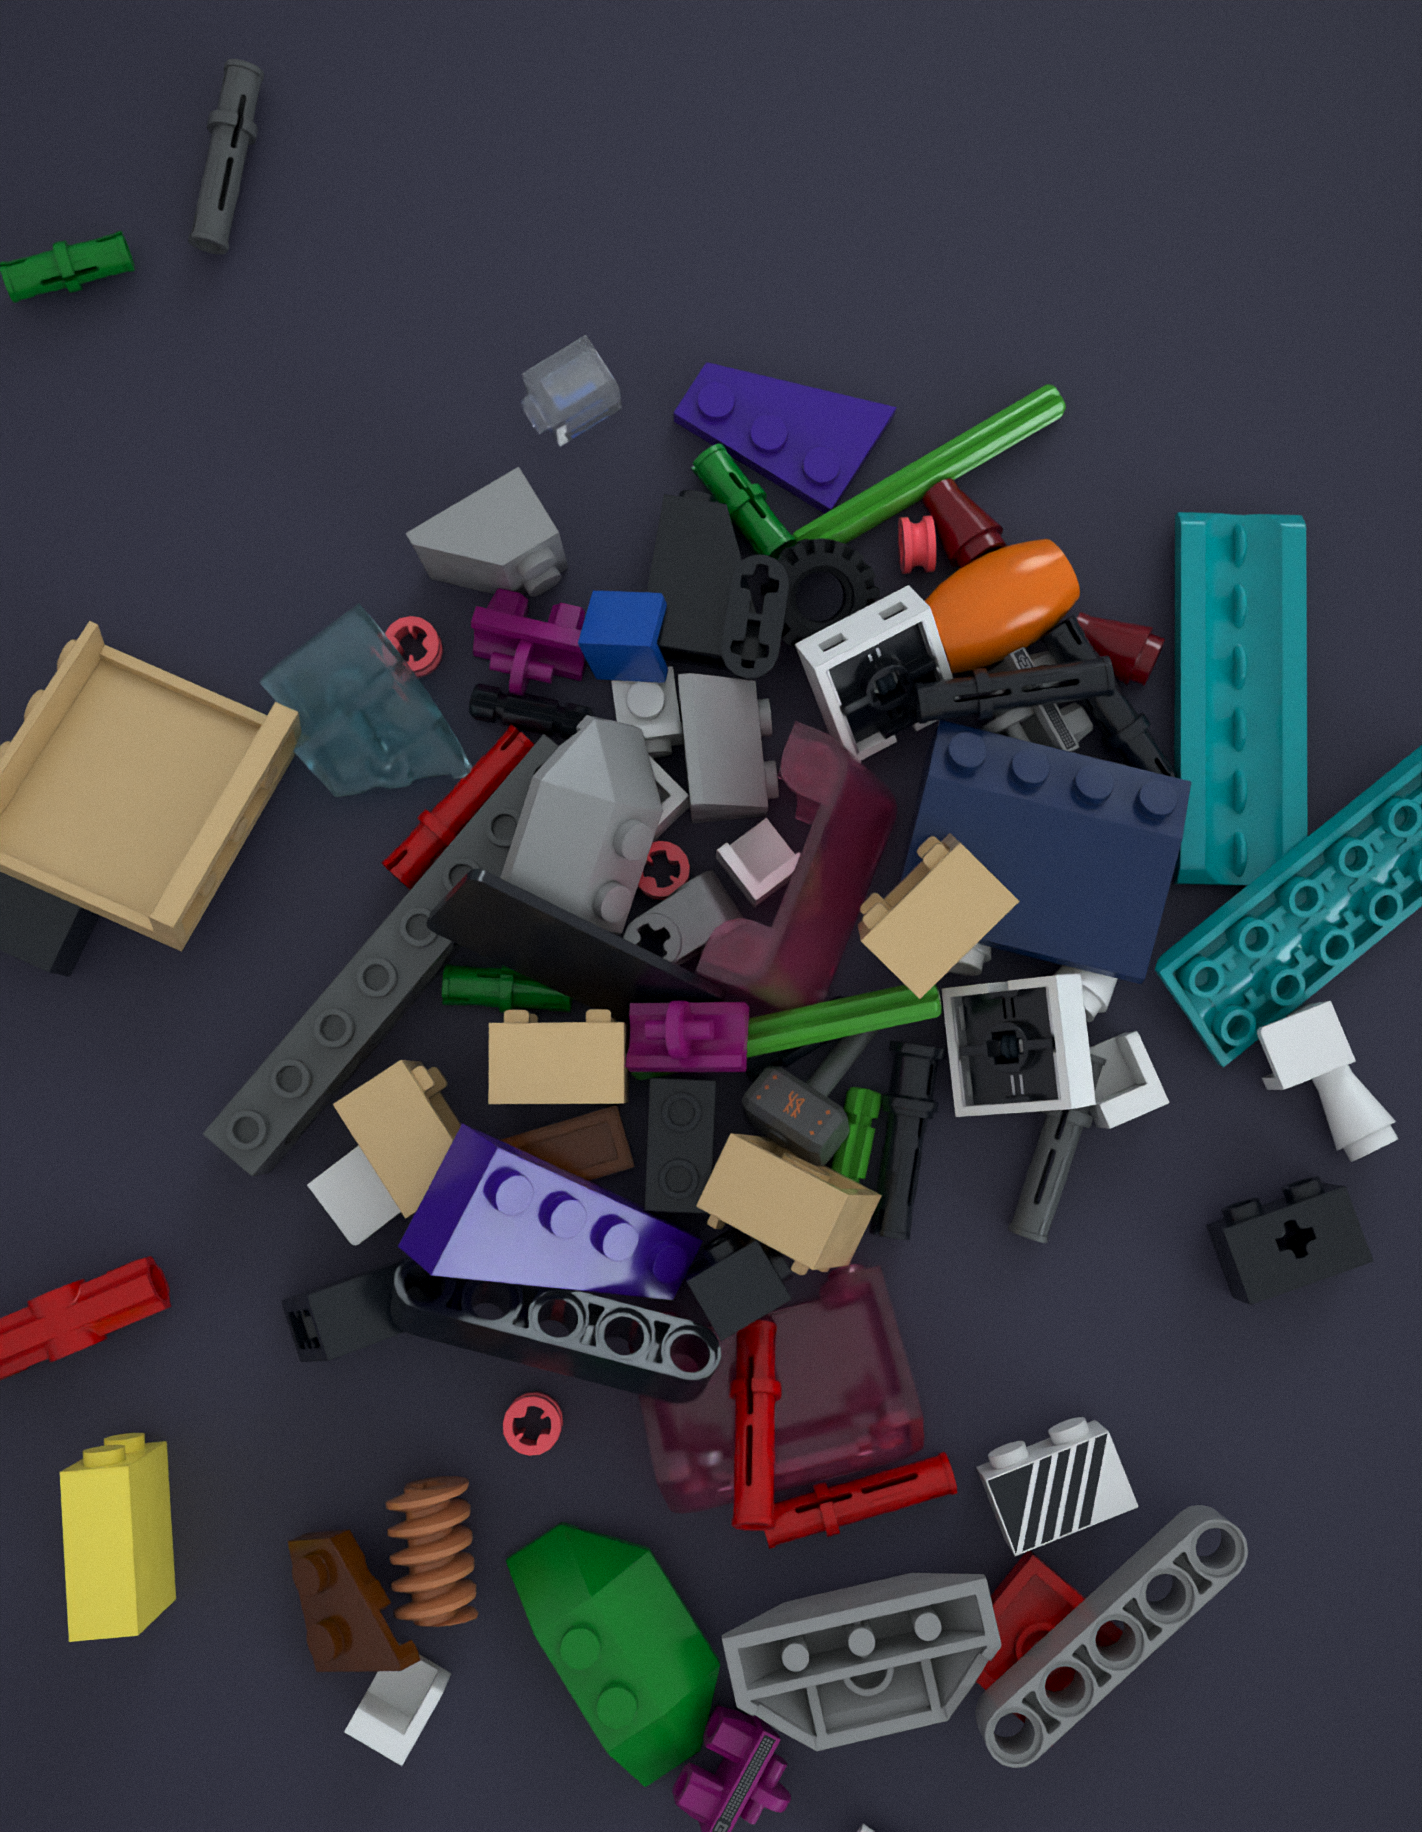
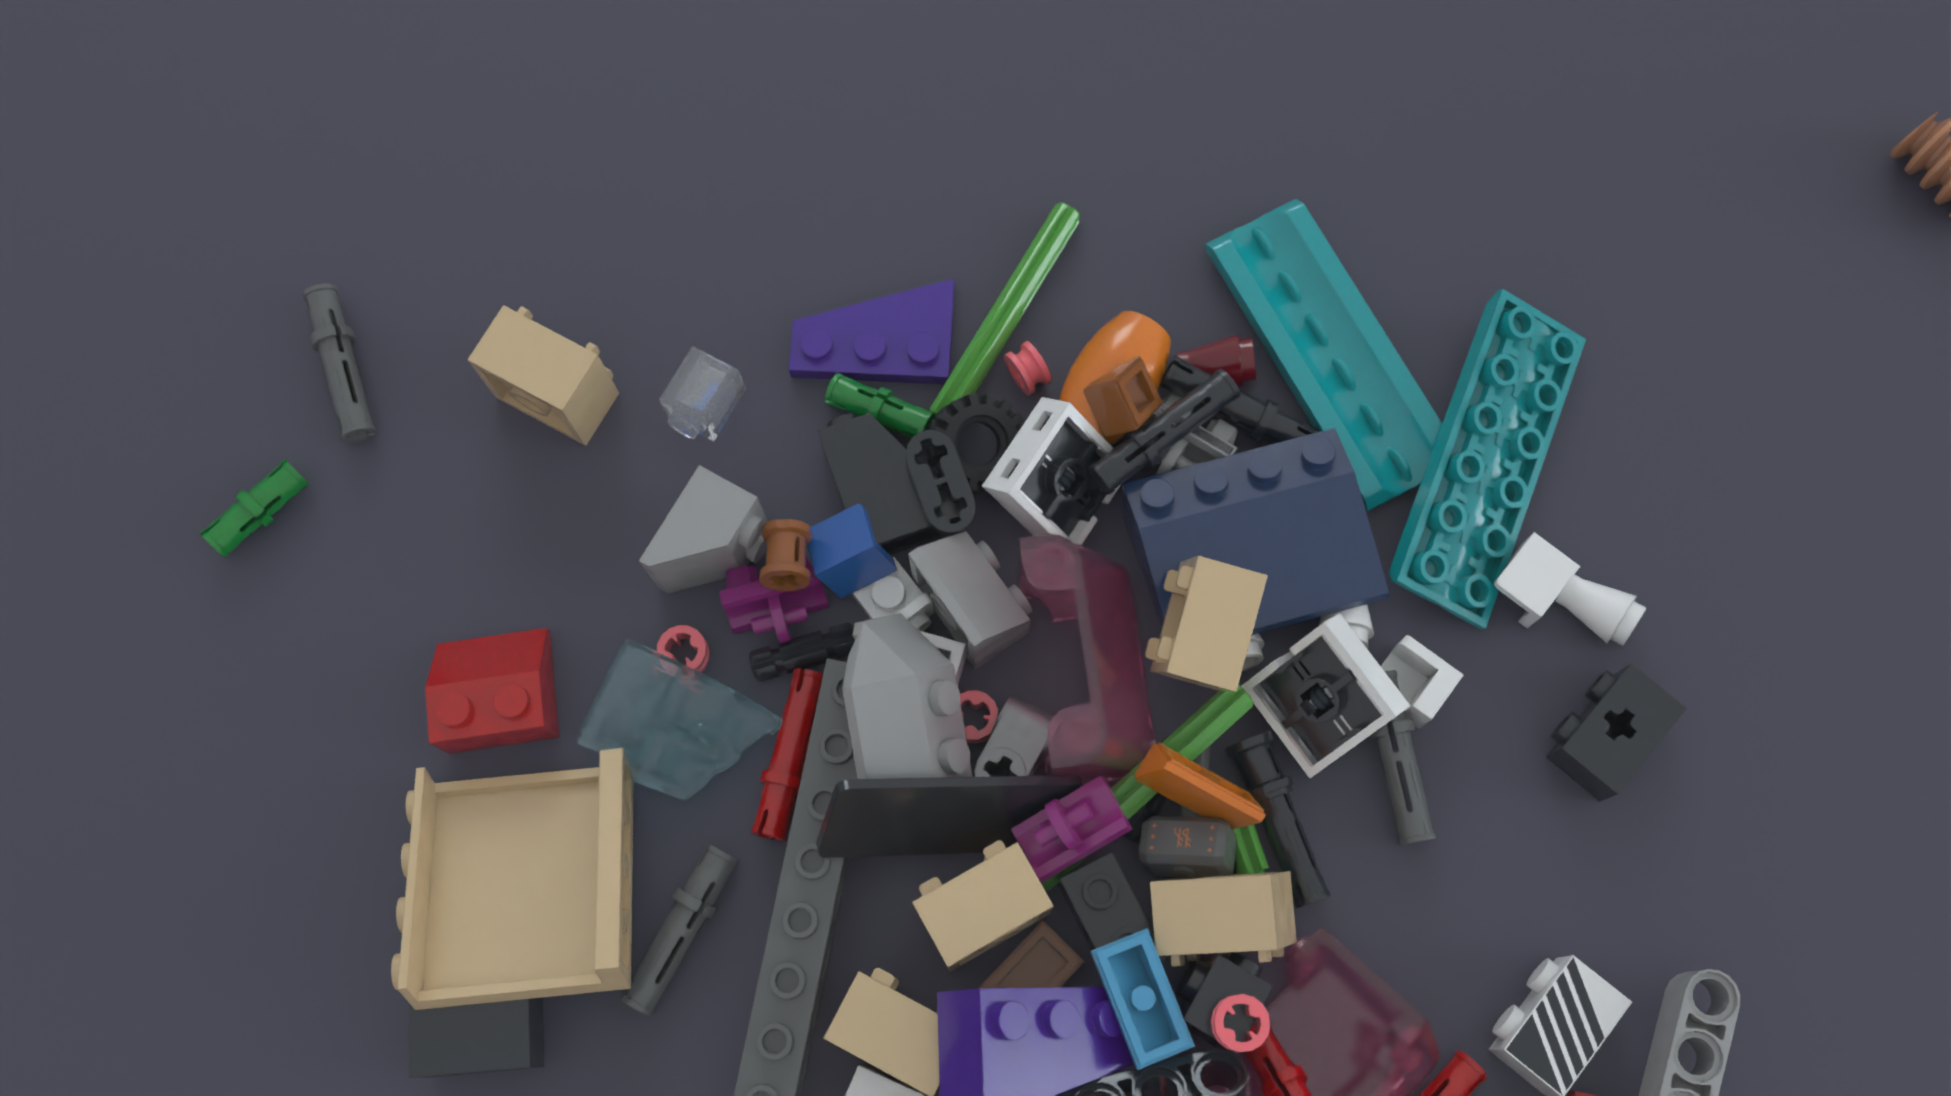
camera: 25 degrees left, 10 degrees down
green pin [442,964,573,1014] -> none
white panel [716,818,807,908] -> none
dark red cone [922,478,1006,568] -> none
none -> red slope [425,628,560,754]
none -> tan container [468,305,619,446]
none -> dark grey pin [619,843,740,1016]
none -> dark orange bush [759,519,812,591]
none -> dark orange slope [1083,356,1163,436]
none -> dark azure slope [1090,928,1195,1070]
none -> orange slope [1134,742,1266,830]
none -> coral bush [1210,994,1271,1052]

